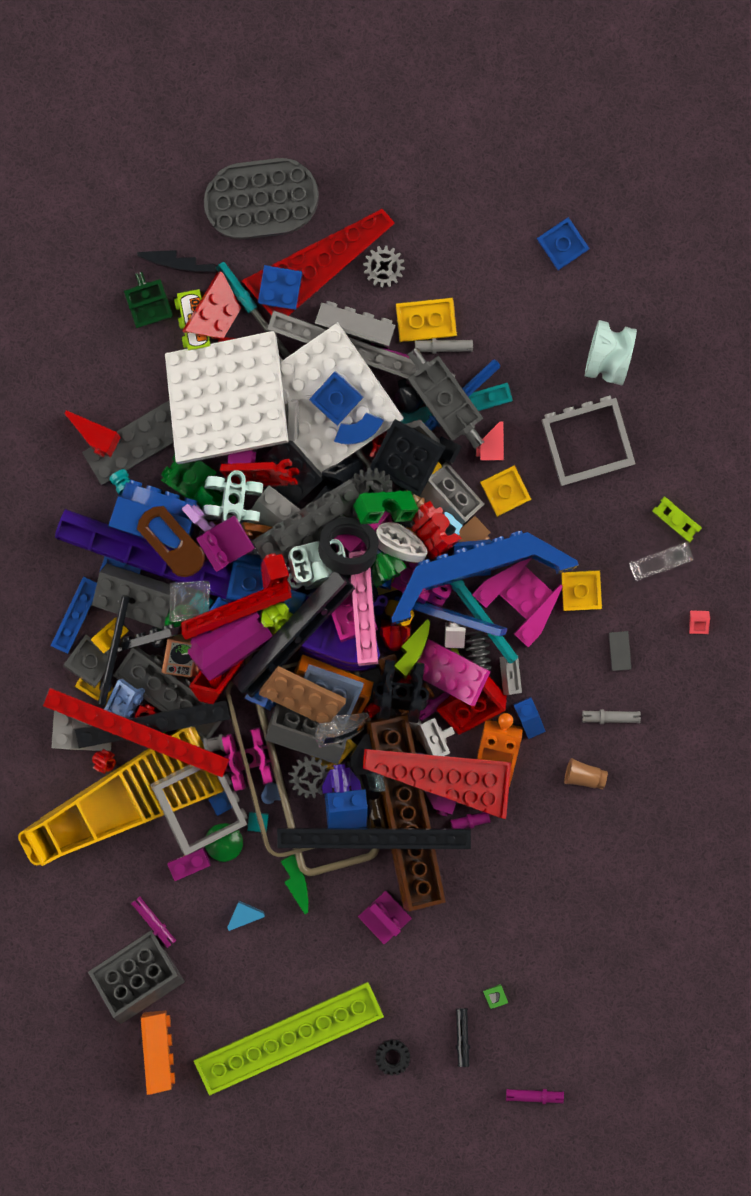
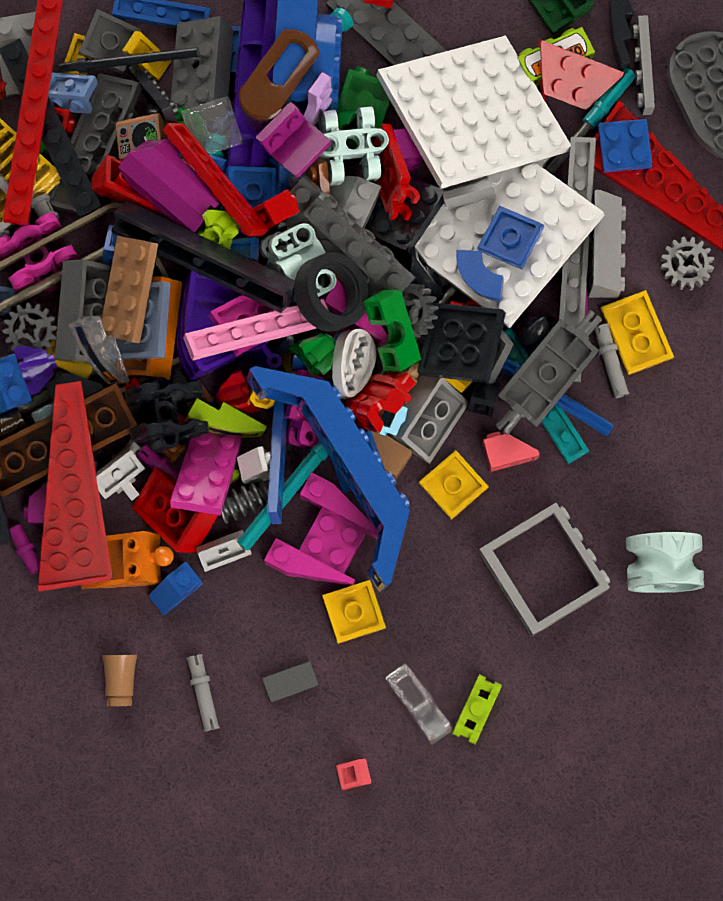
camera: 75 degrees right, 10 degrees down
none -> light grey plate [632,15,655,115]

